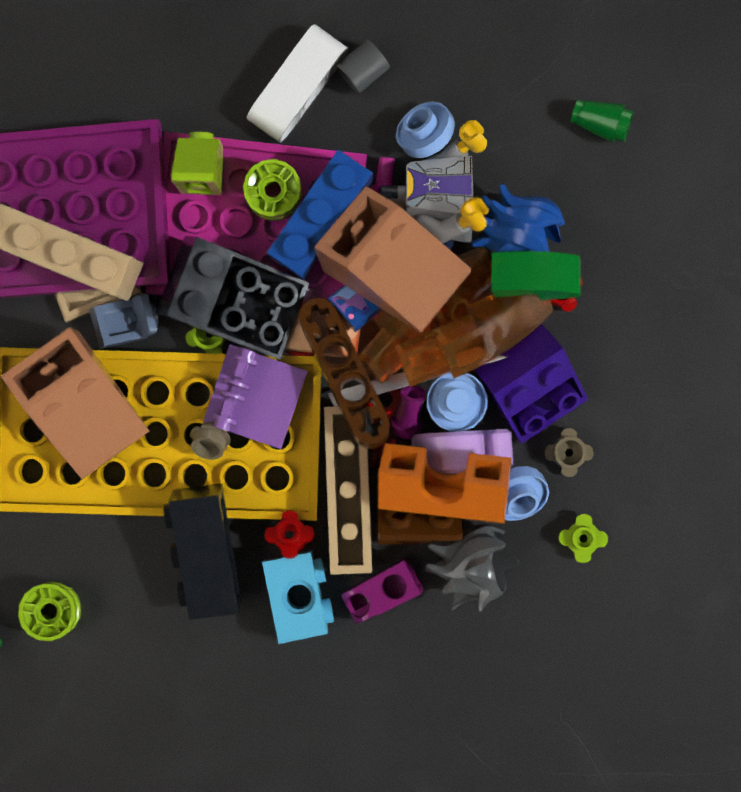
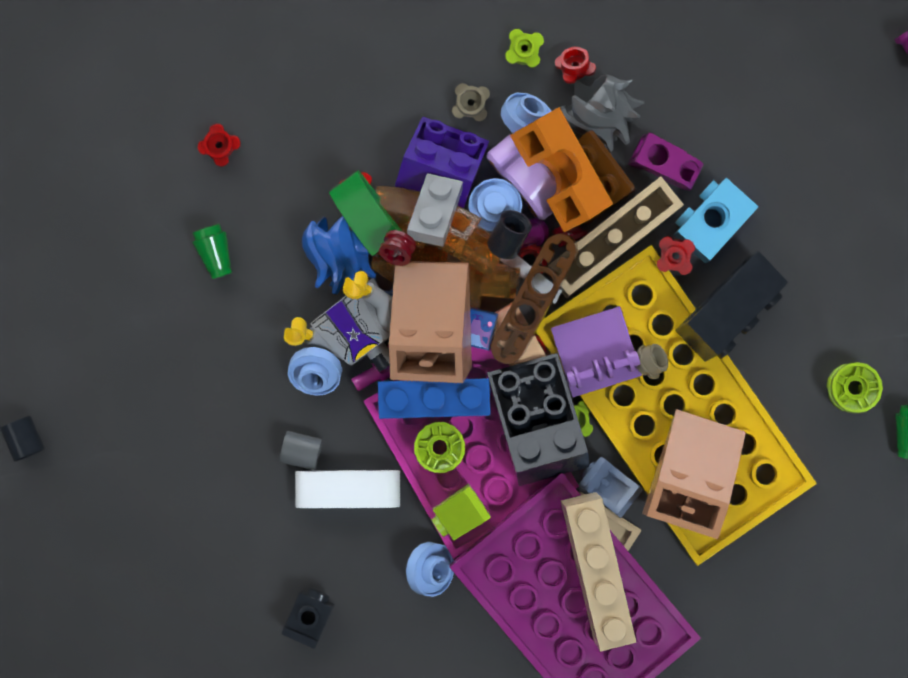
camera: 125 degrees left, 0 degrees up
none -> red plate [198,124,241,167]
none -> dark red bush [379,230,416,266]
none -> light blue plate [406,542,454,597]
none -> light grey plate [407,173,463,247]
none -> black beam [487,210,532,260]
none -> red plate [555,47,596,84]

